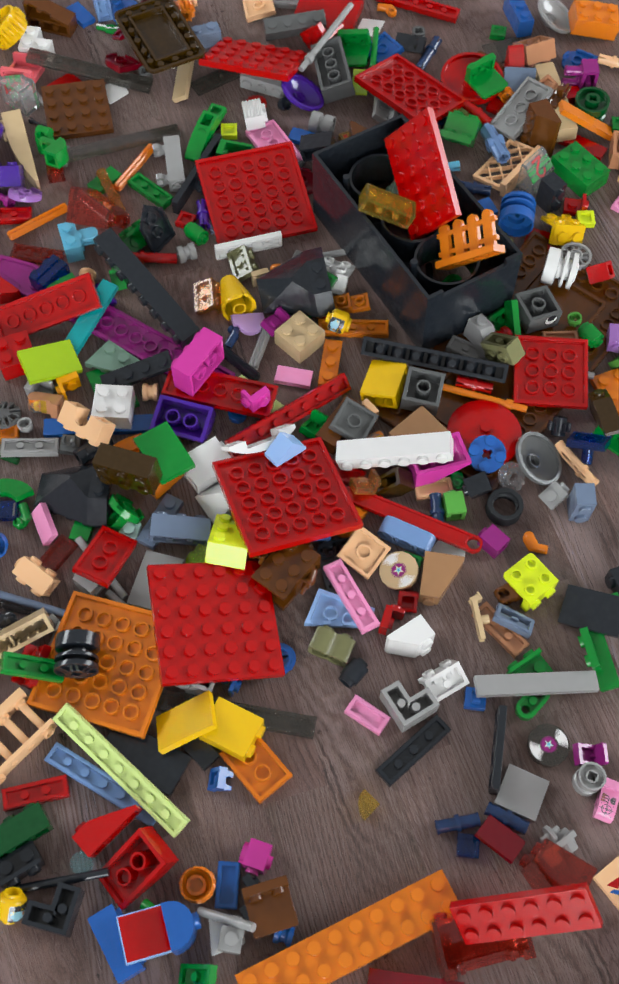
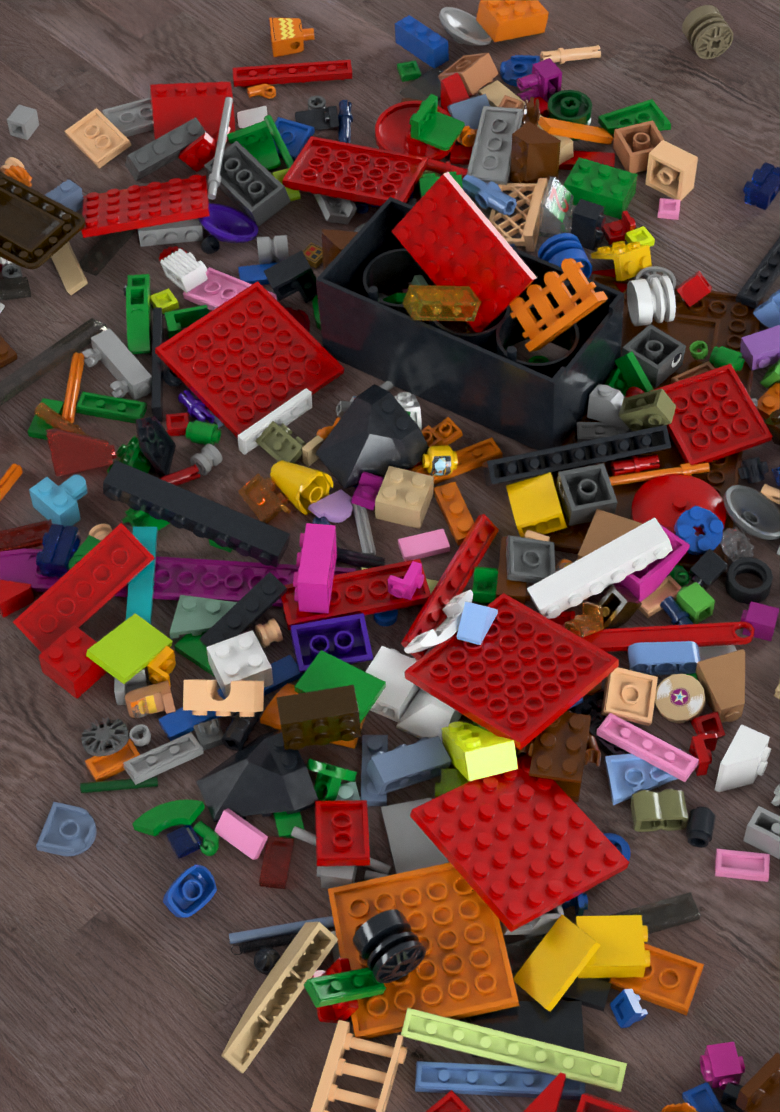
camera: 25 degrees left, 10 degrees down
light nougat brick [12,556,61,597] -> none

